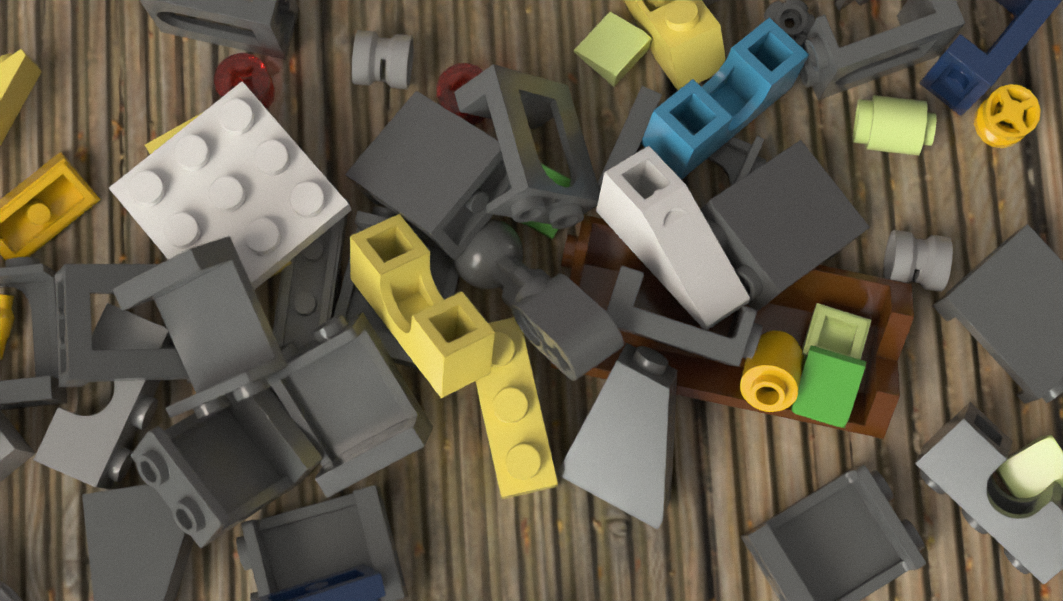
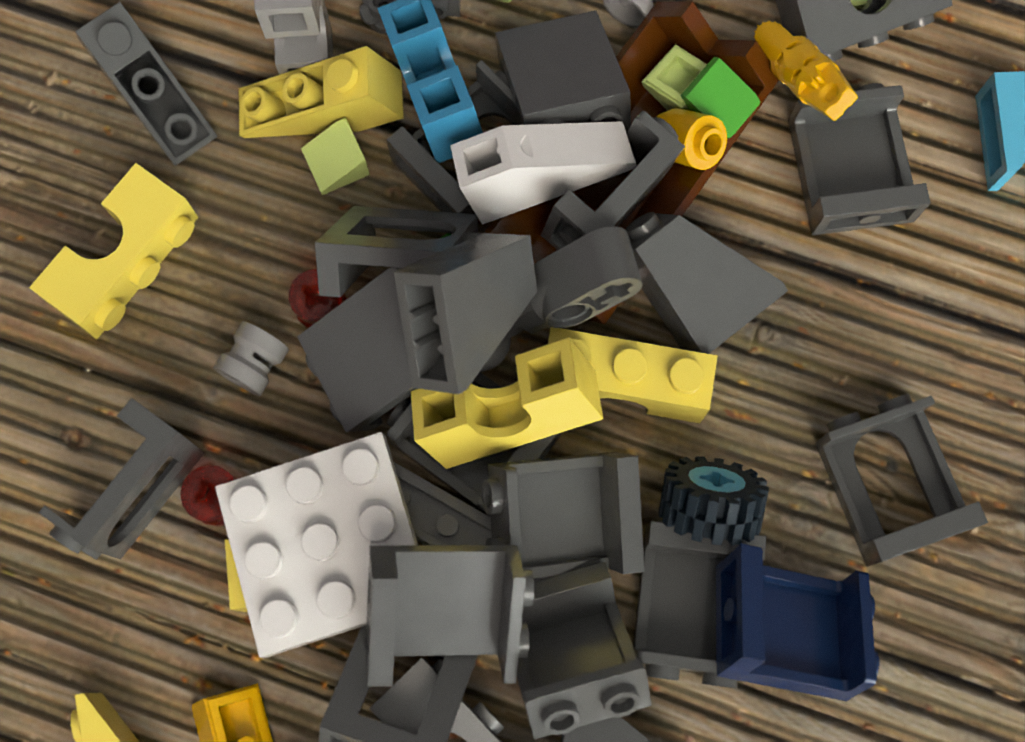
camera: 65 degrees left, 5 degrees down
none -> dark grey slope [393,233,537,394]
none -> black wheel [658,456,769,545]
none -> yellow hinge [753,20,858,121]

